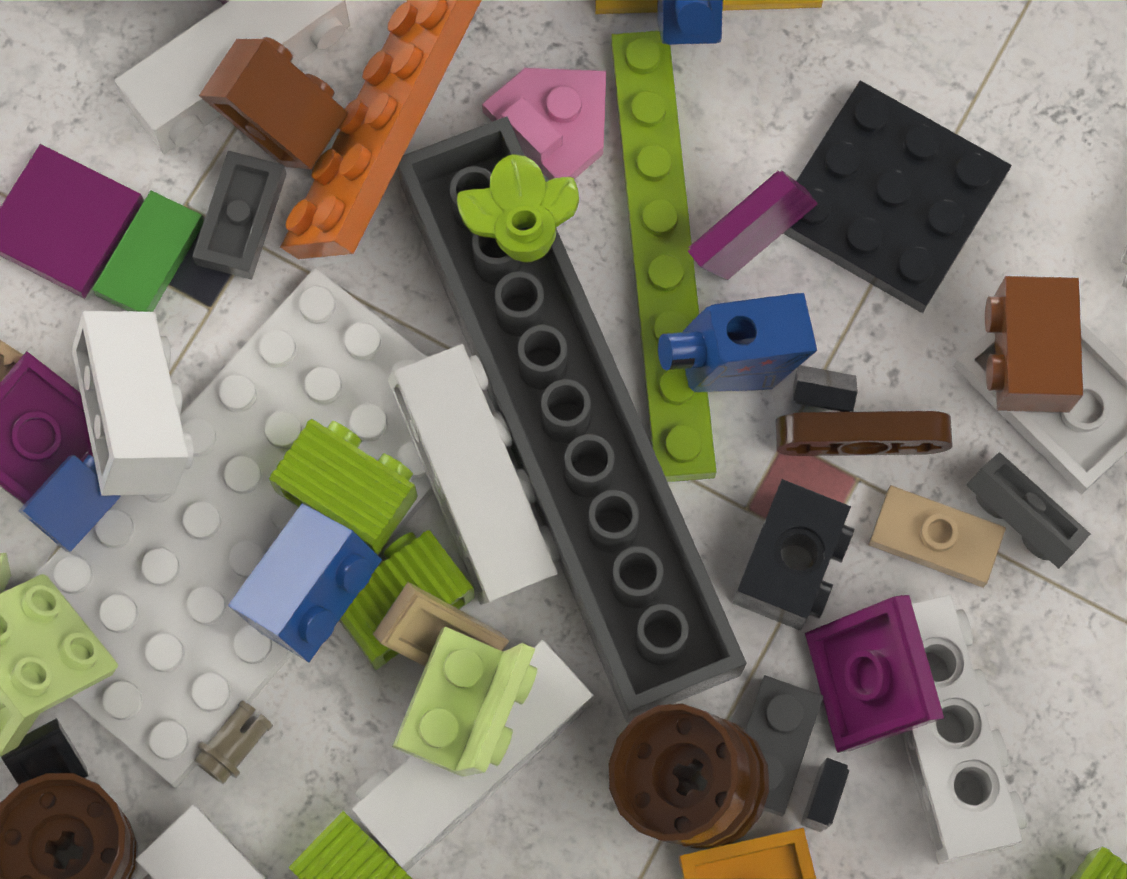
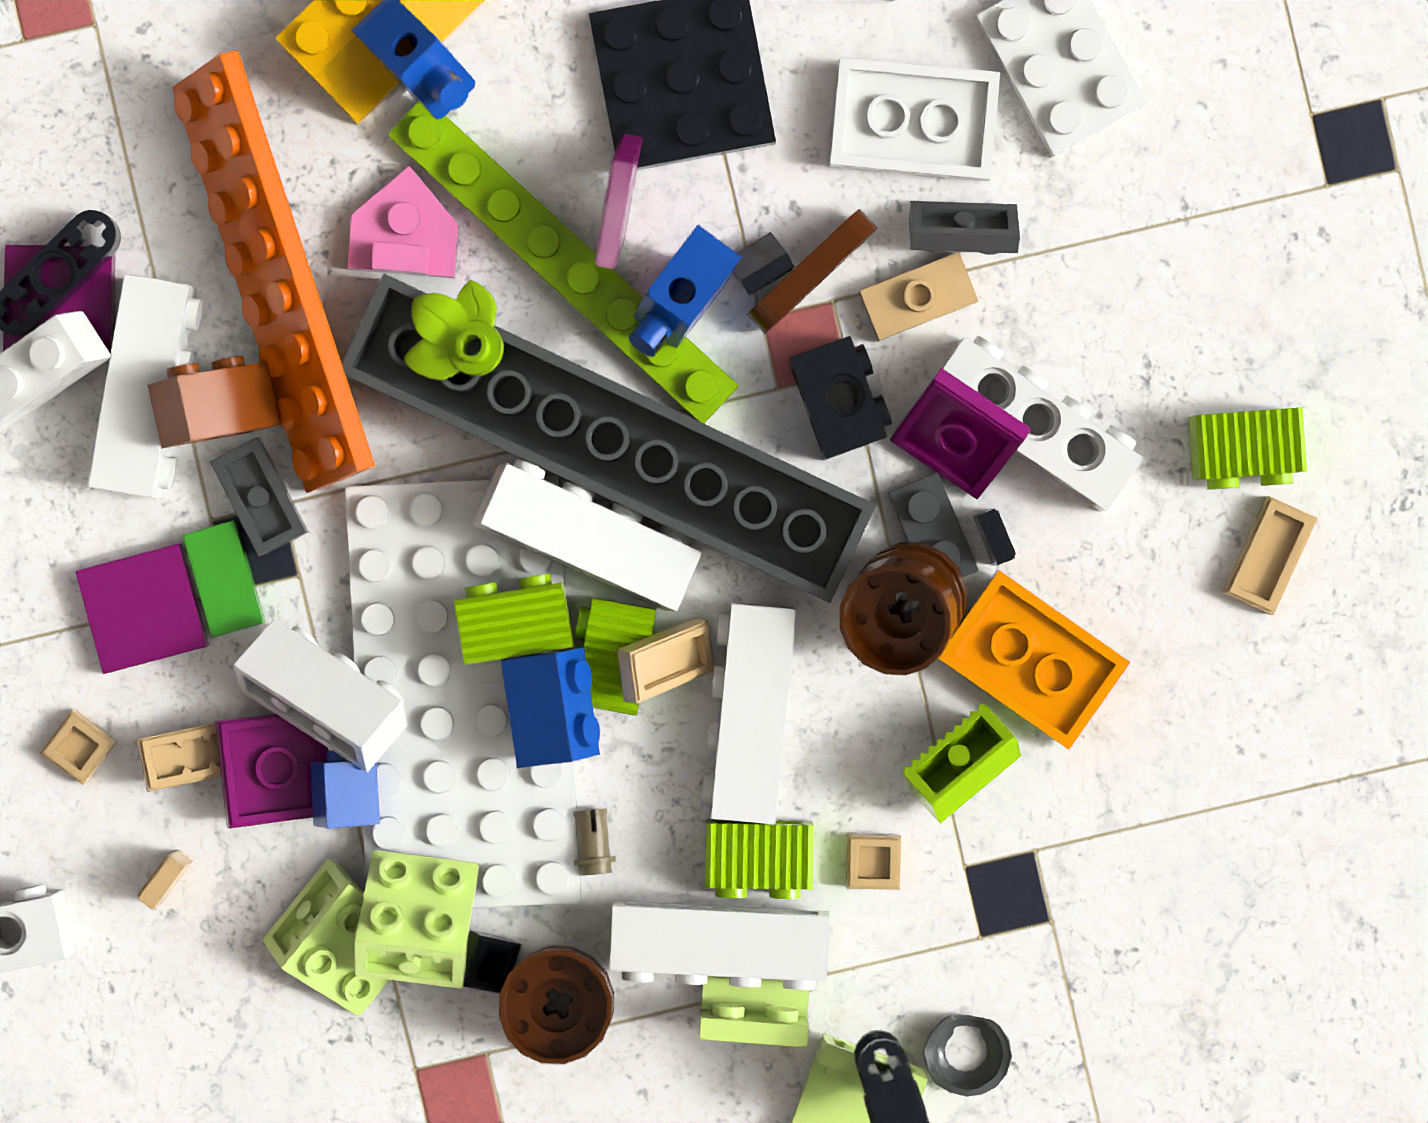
camera: 40 degrees left, 15 degrees up
yellowish green bracket [392,627,537,777] -> none
dark orange brick [985,276,1083,413] -> none

